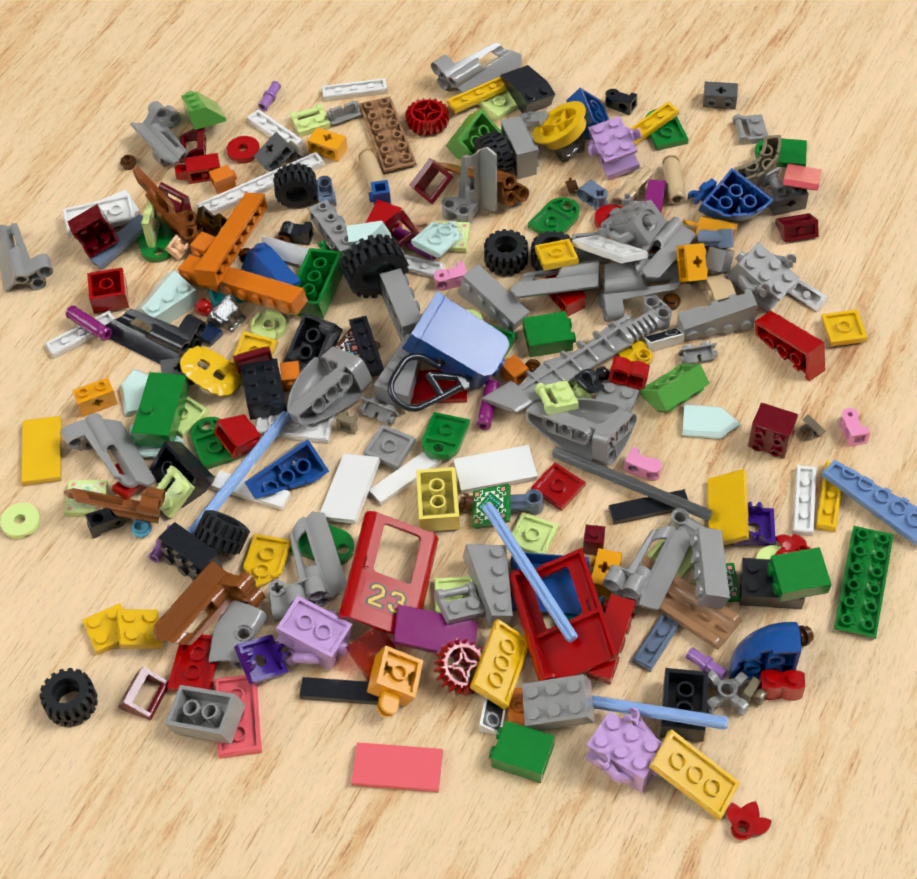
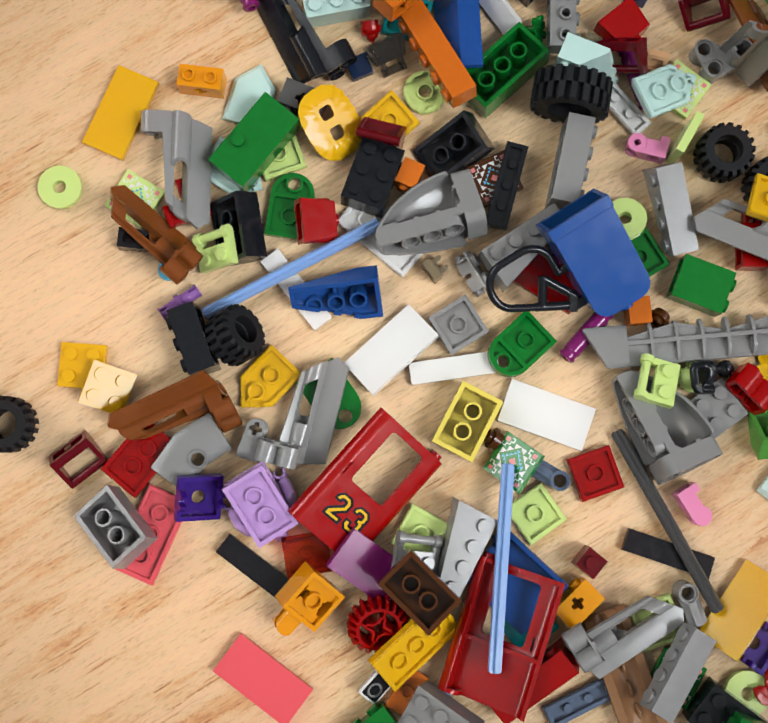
camera: 25 degrees right, 30 degrees up
none -> reddish brown brick [378,548,462,636]
none -> yellowish green tile [665,111,705,164]

